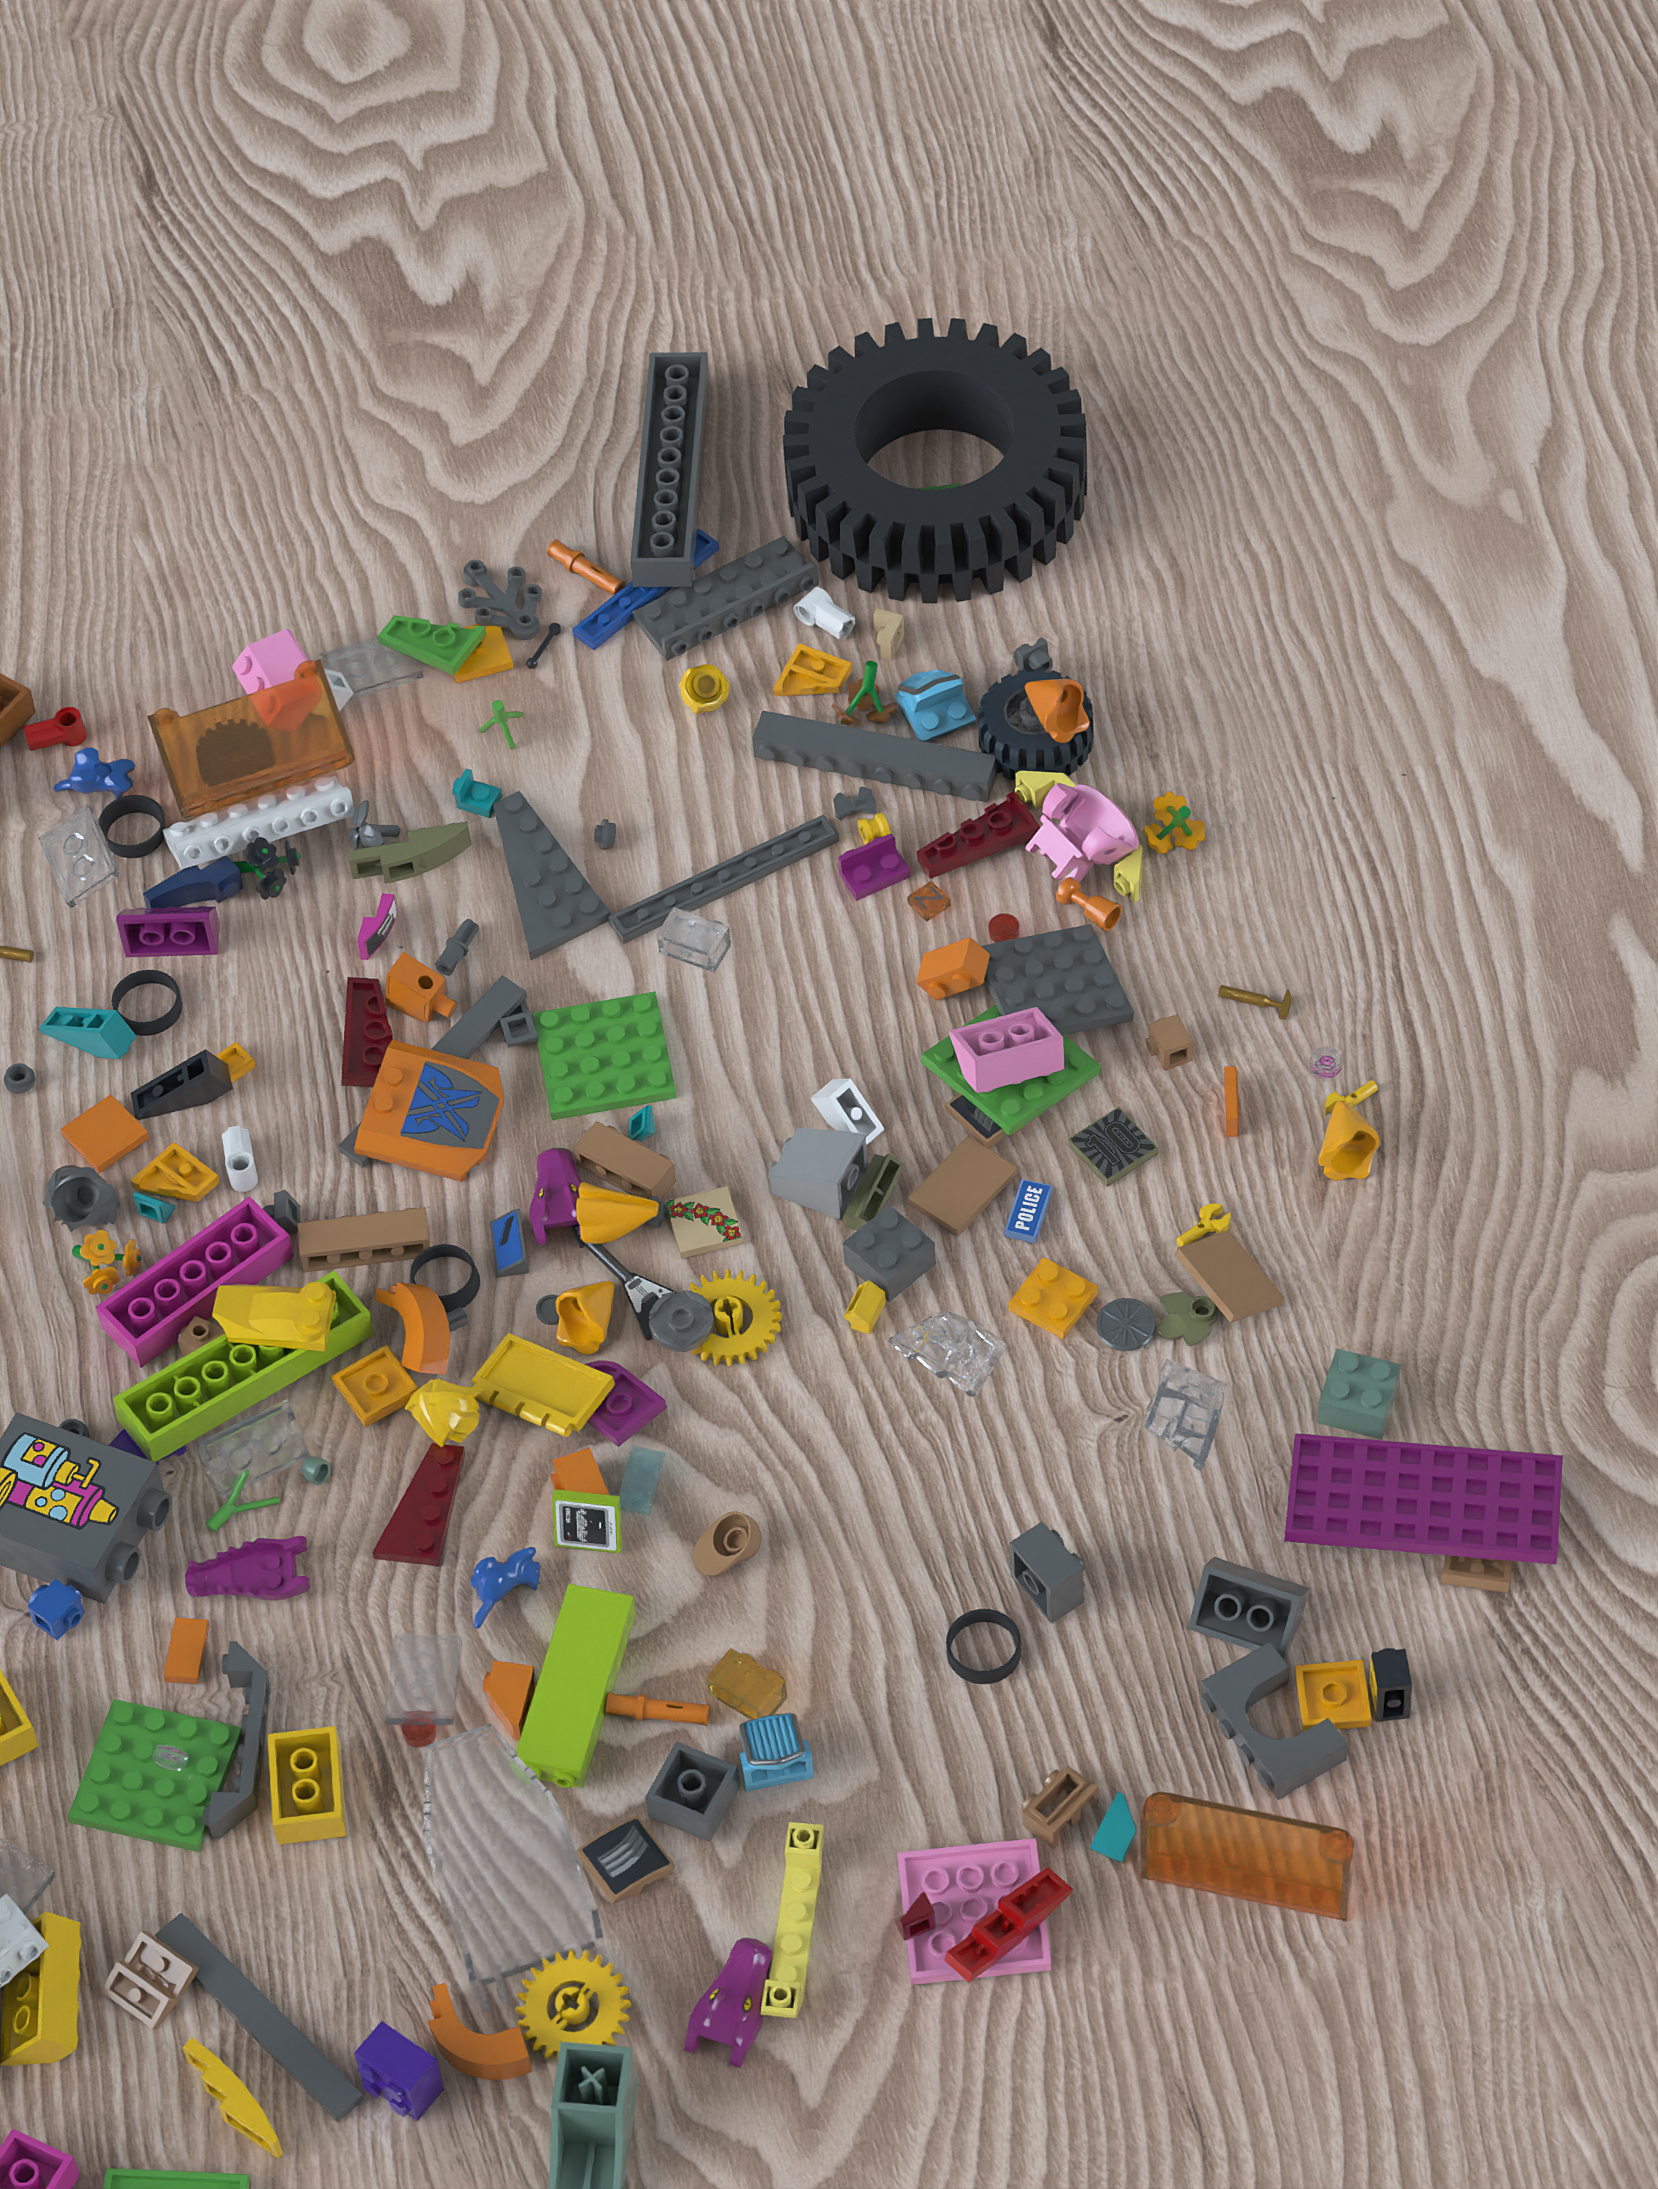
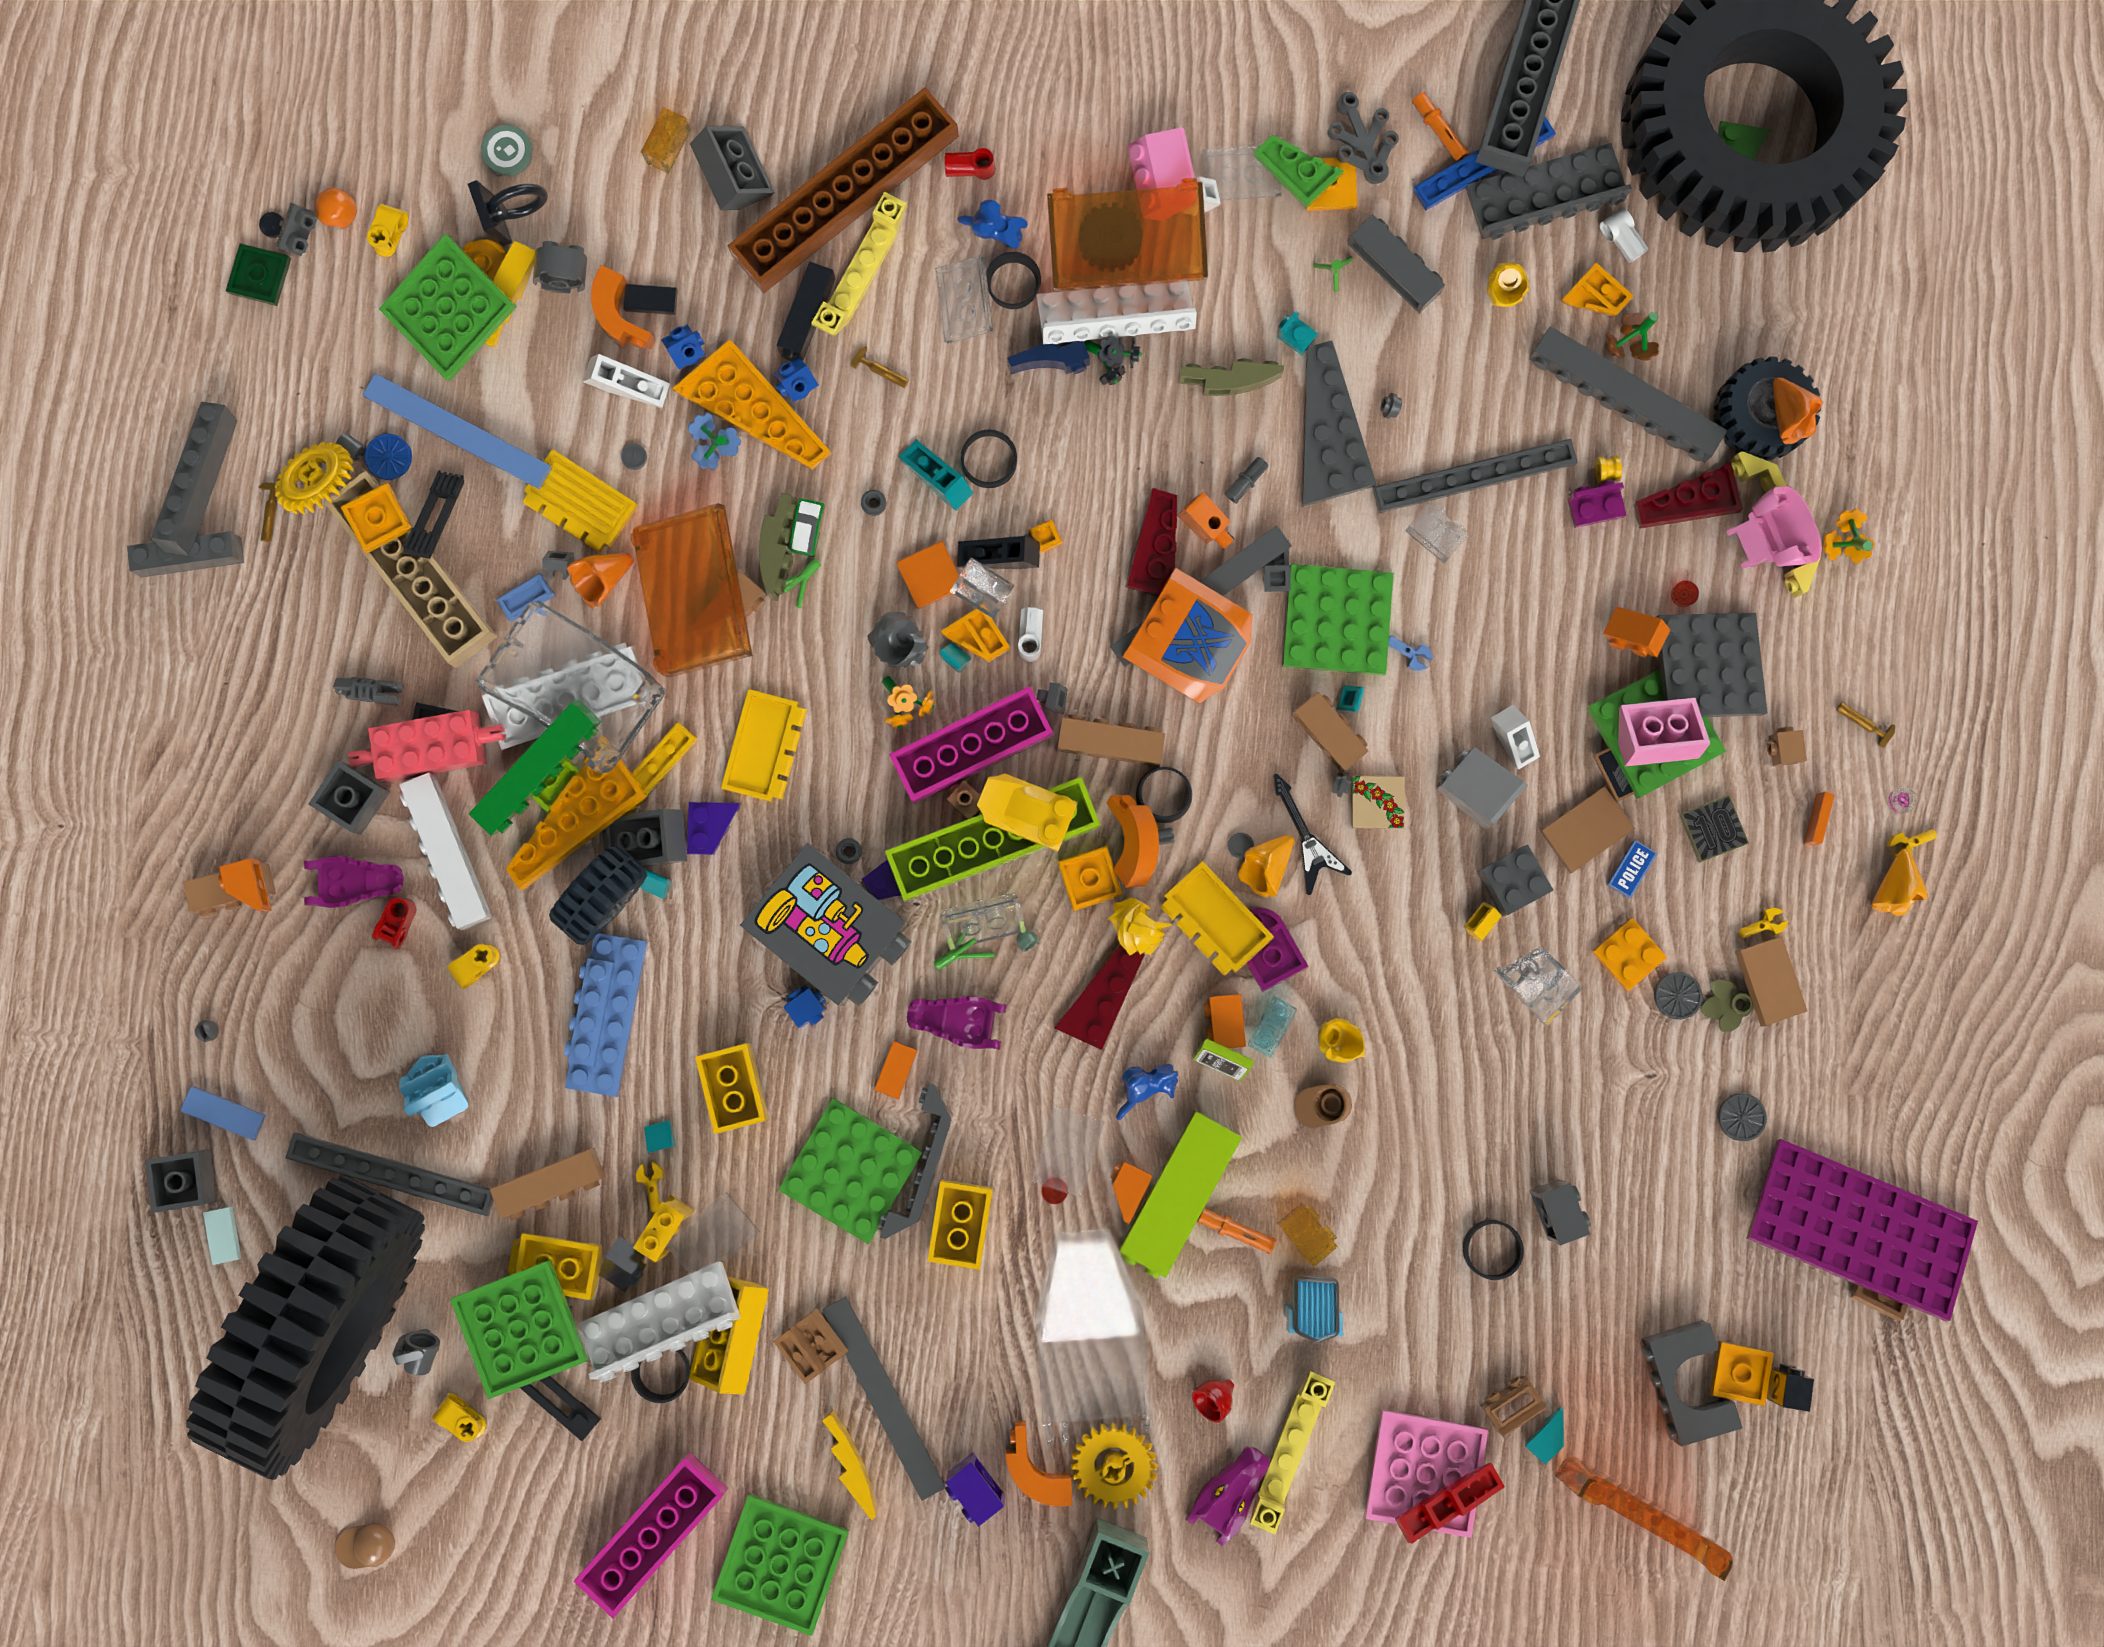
camera: 10 degrees right, 30 degrees up
magenta slope [116,906,220,958] -> none
clear tile [152,1744,189,1771] -> none
dark grey plant [348,800,400,850] -> none
dark pink slope [357,893,398,960] -> none
slope [490,1208,529,1278] -> none
black hinge [526,623,561,669] -> none
magenta animal [529,1148,582,1246] -> none
slope [575,1815,675,1904] -> none
light orange hat [576,1182,659,1244] -> none
dark grey brick [645,1741,740,1842] -> none
flat silver tile [649,1290,715,1352] -> none
yellow gear [682,1268,782,1366] -> none
dark grey piece [833,786,876,820] -> none
olive piece [844,1154,904,1231] -> none
tan bracket [873,608,905,660] -> none
medium azure piece [894,670,976,742] -> none
dark red slope [894,1891,936,1940] -> none
clear orange tile [907,881,951,922] -> none
dark grey hips [1013,637,1053,673] -> none
orange piece [1056,877,1122,932] -> none
clear slope [1144,1359,1227,1471] -> none
dark grey slope [1187,1557,1310,1660] -> none
sand green brick [1318,1348,1401,1439] -> none
none -> clear brick [950,558,1015,619]
none -> red helmet [1192,1379,1235,1423]
none -> yellow hair [1317,1018,1365,1063]
none -> dark grey brick [1348,214,1445,314]
none -> medium blue bar [1388,635,1433,671]
none -> dark grey wheel [1718,1094,1767,1141]

